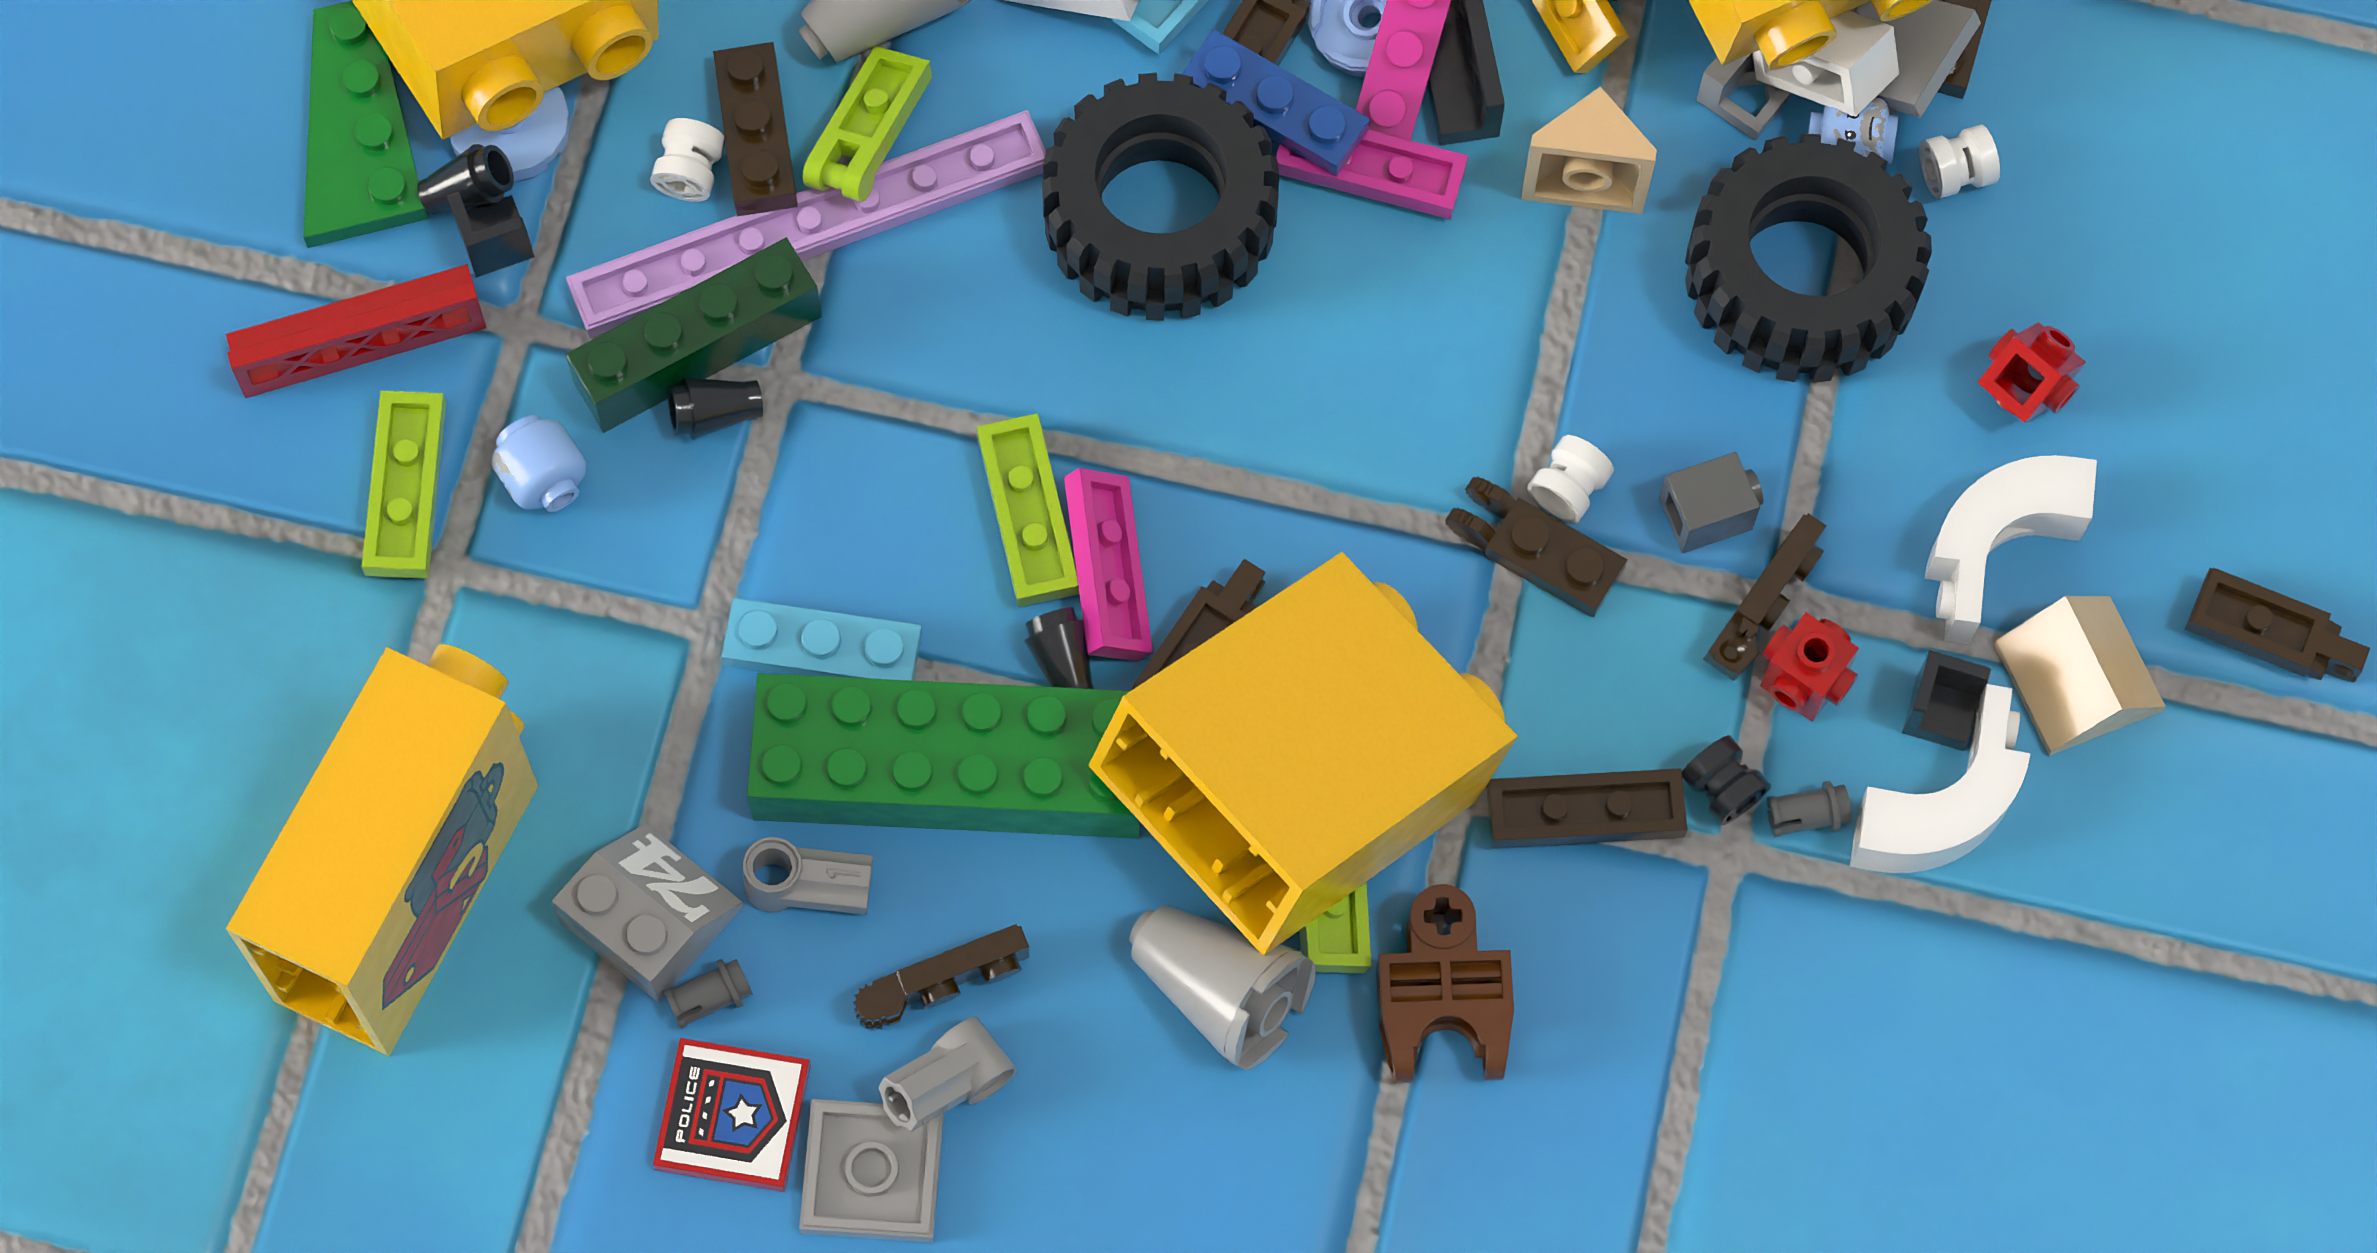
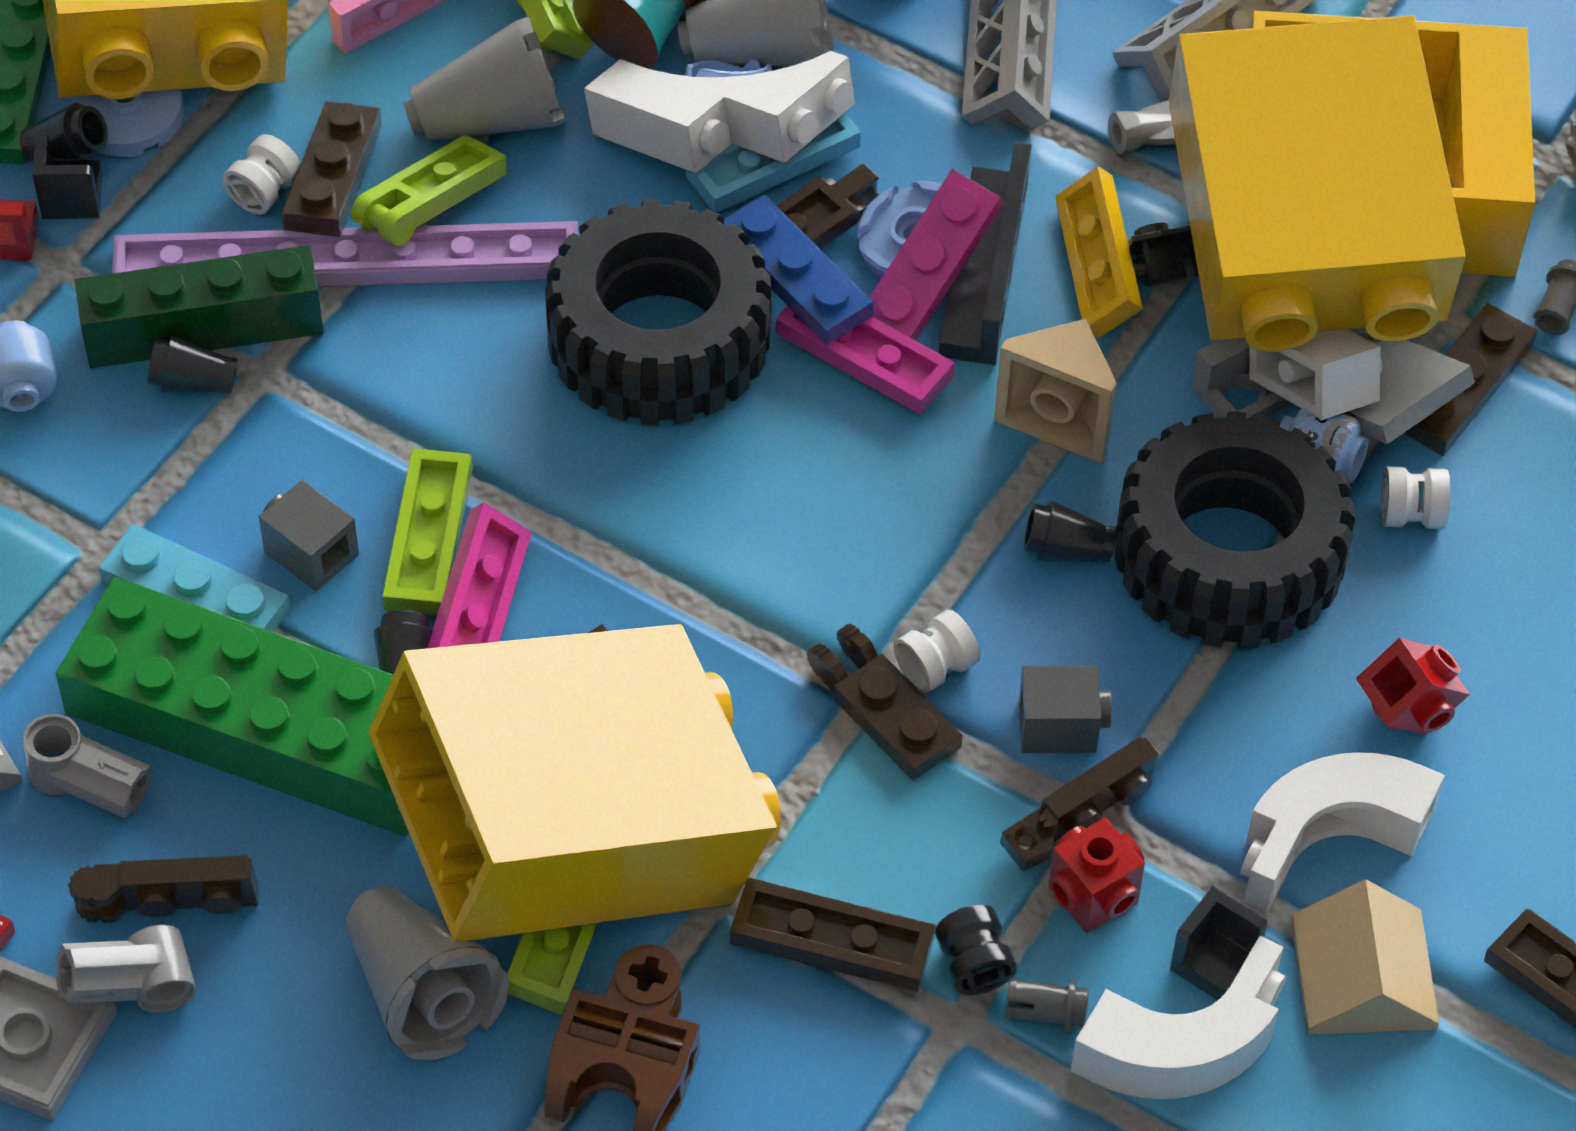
camera: 20 degrees right, 15 degrees down
none -> dark grey brick [258,479,359,591]
none -> black cone [1024,500,1117,562]

